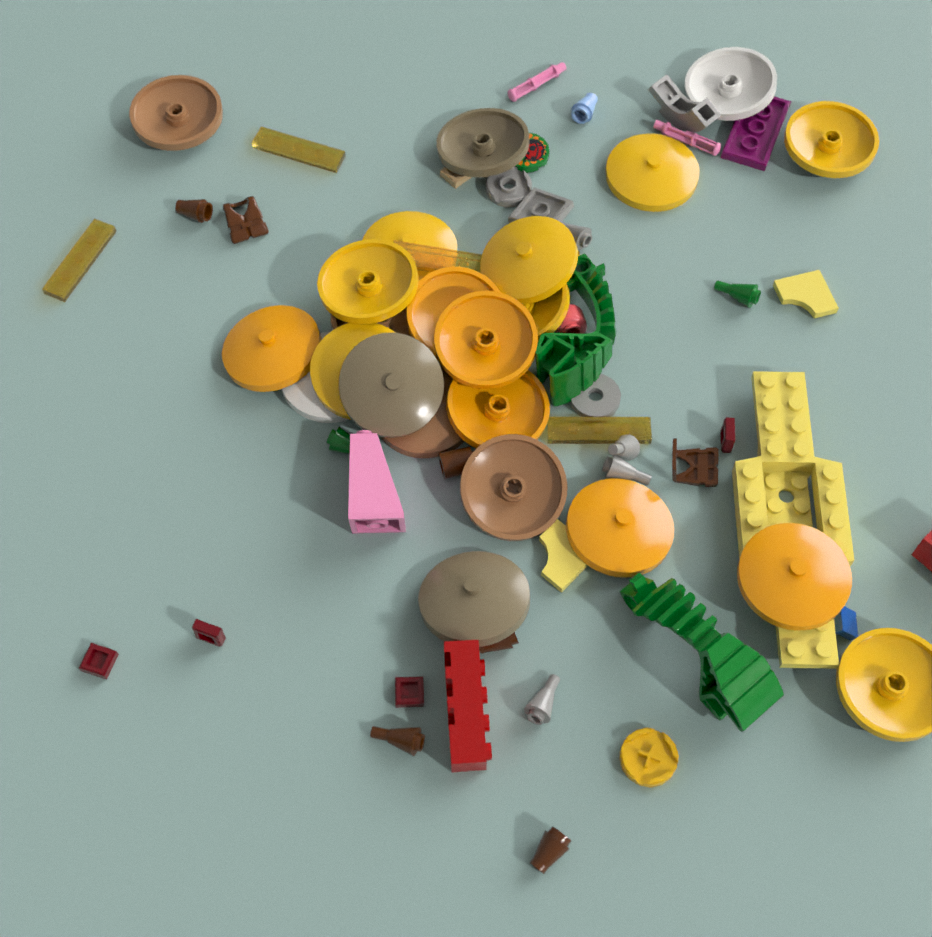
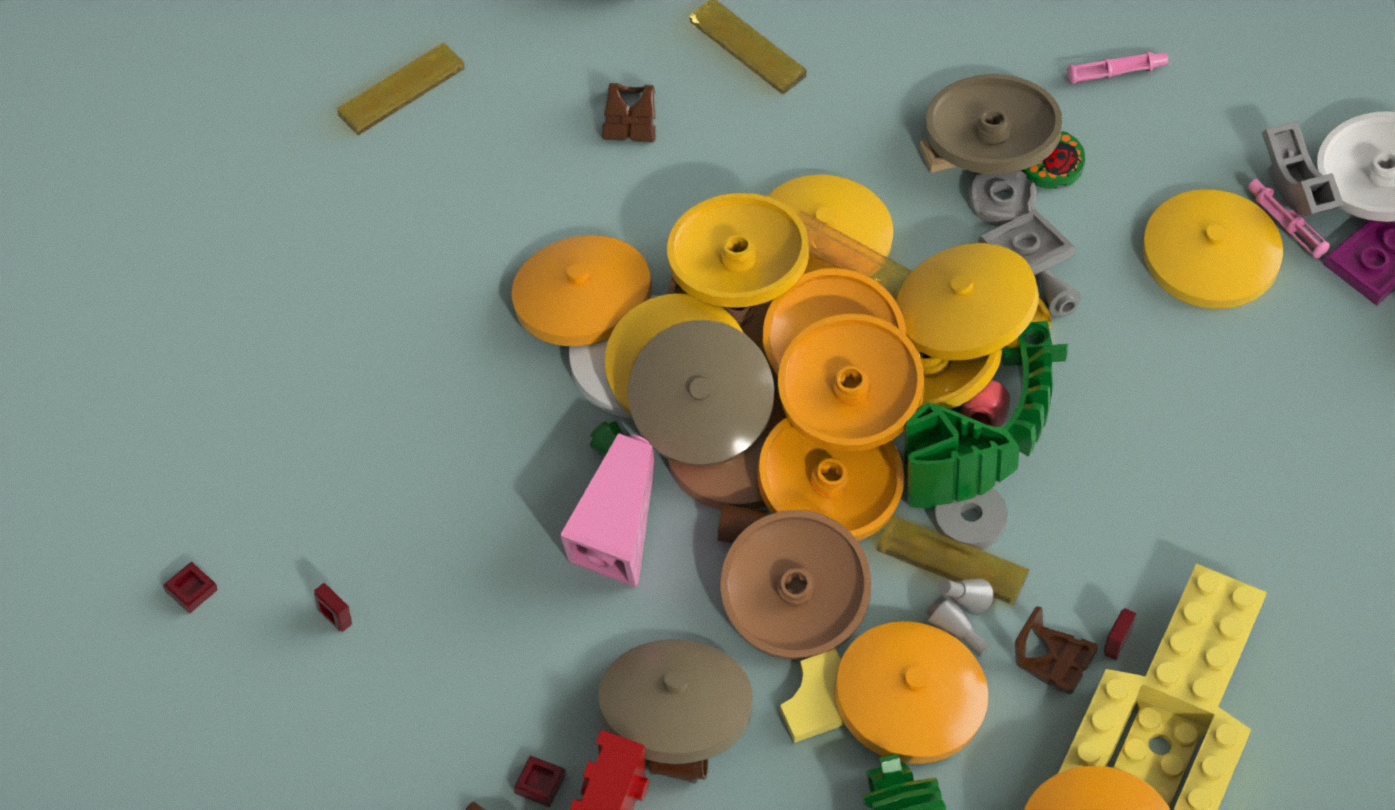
camera: 25 degrees right, 5 degrees down
reddish brown cone [175,199,213,223] -> none
light blue cone [571,93,598,124] -> none
green cone [714,280,761,308] -> none
light yellow tile [773,270,839,318] -> none

